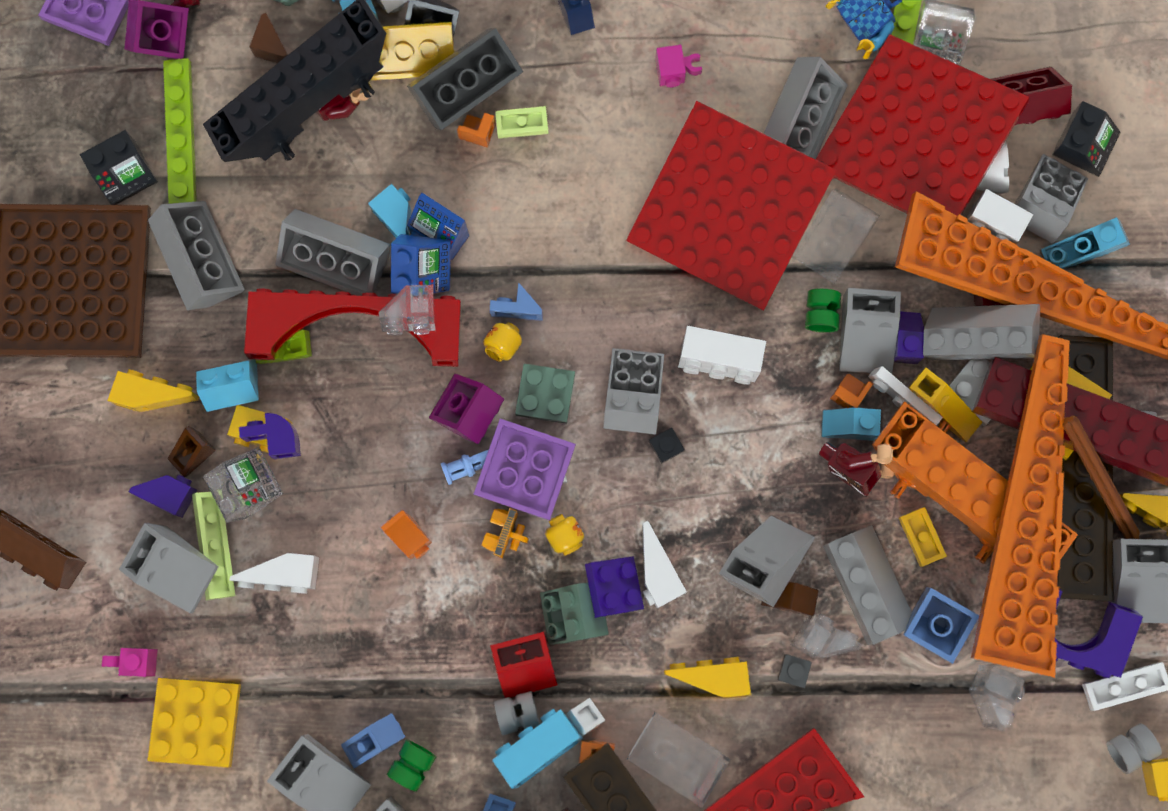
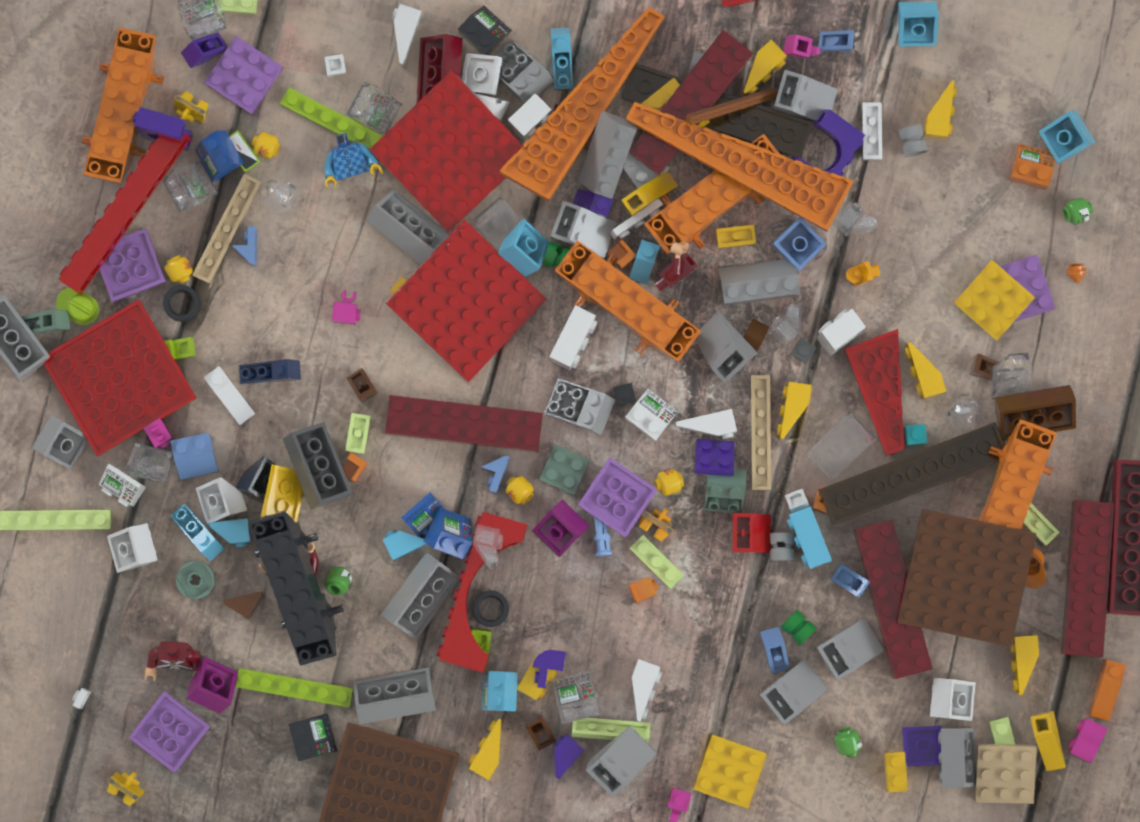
camera: 80 degrees left, 5 degrees up
none -> bright green head [324,567,352,595]
none -> reddish brown slope [347,368,378,403]
none -> dark red brick [385,395,543,453]
none -> white slope [392,4,422,68]
none -> white plate [462,53,502,95]
none -> black tyre [473,590,509,627]
none -> medium azure slope [498,219,550,277]
none -> orange piece [555,240,701,362]
none -> white slope [625,389,678,442]
none -> yellowish green plate [629,535,684,589]
none -> tan plate [750,375,771,491]
none -> white brick [816,309,866,356]
none -> light orange hips [846,261,880,287]

